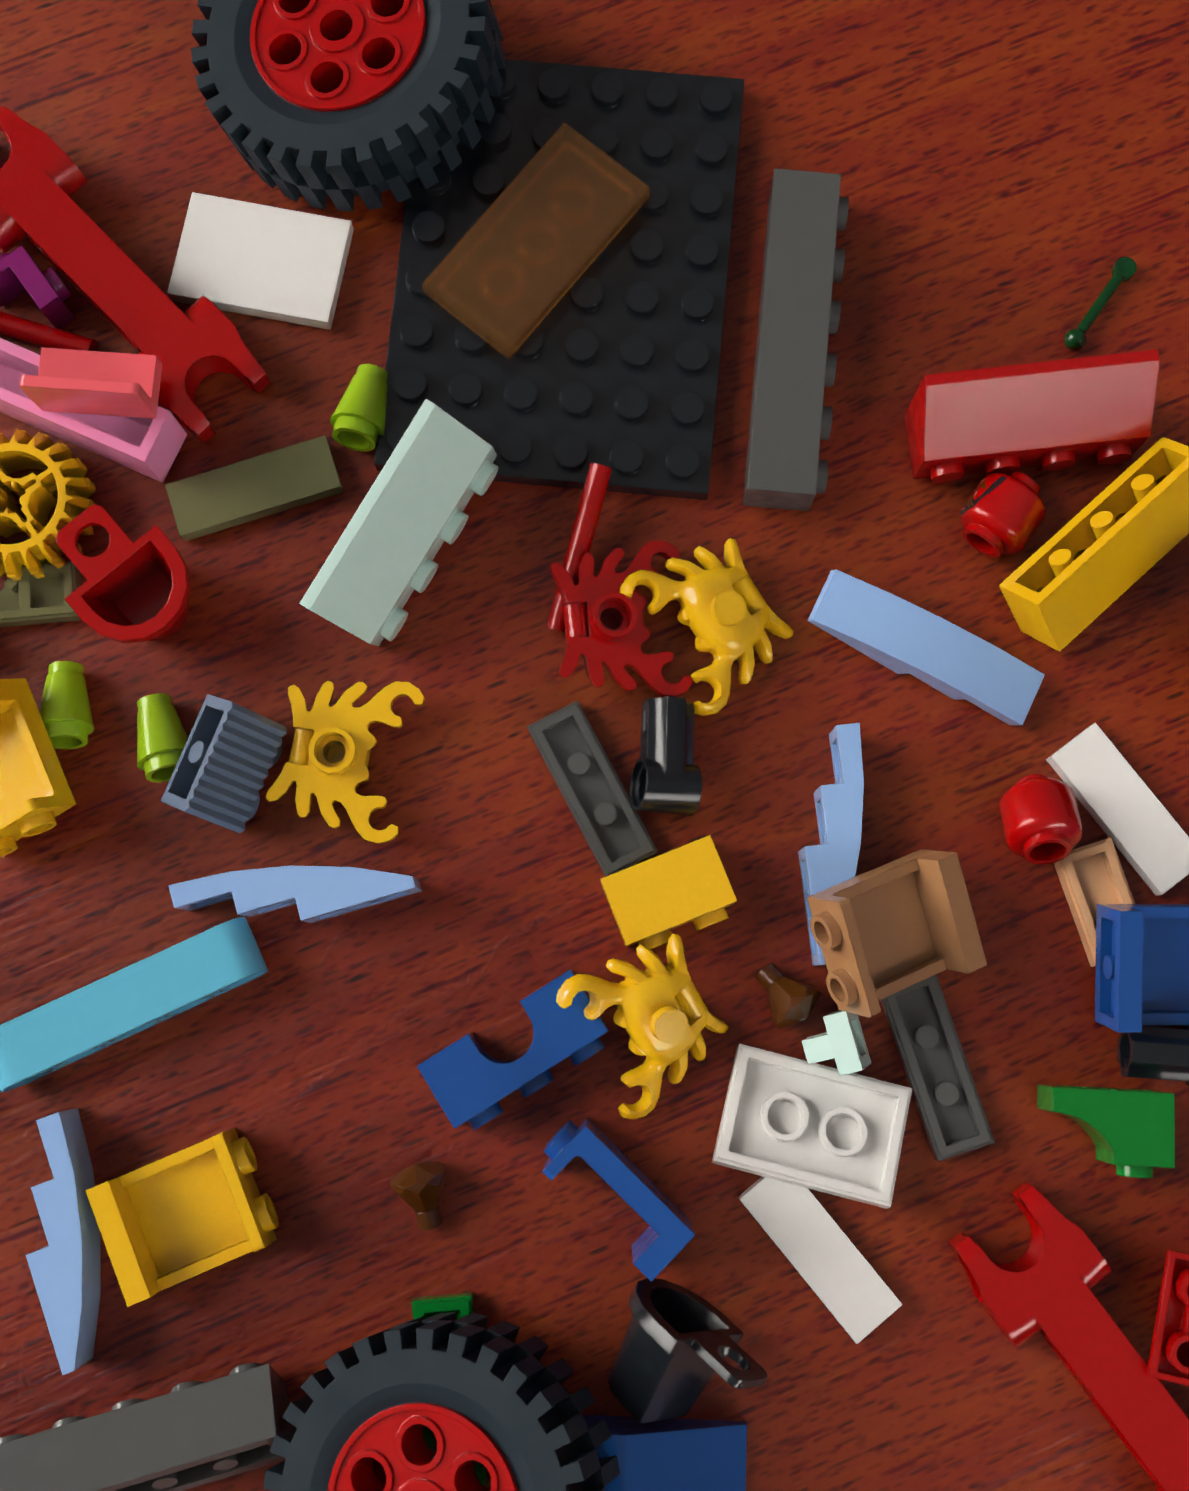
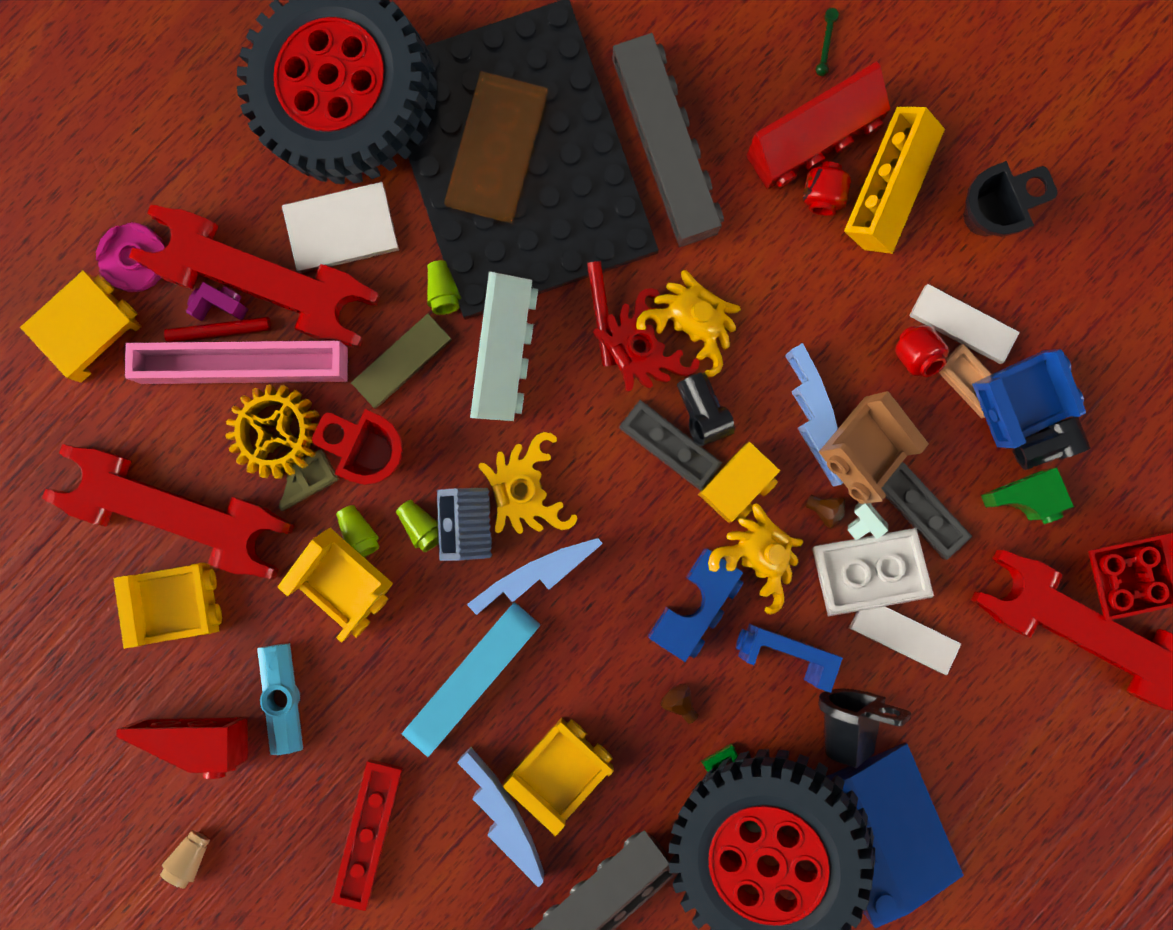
camera: 30 degrees left, 5 degrees up
coral panel [20,347,163,419] -> none
light blue slope [807,569,1045,725] -> none

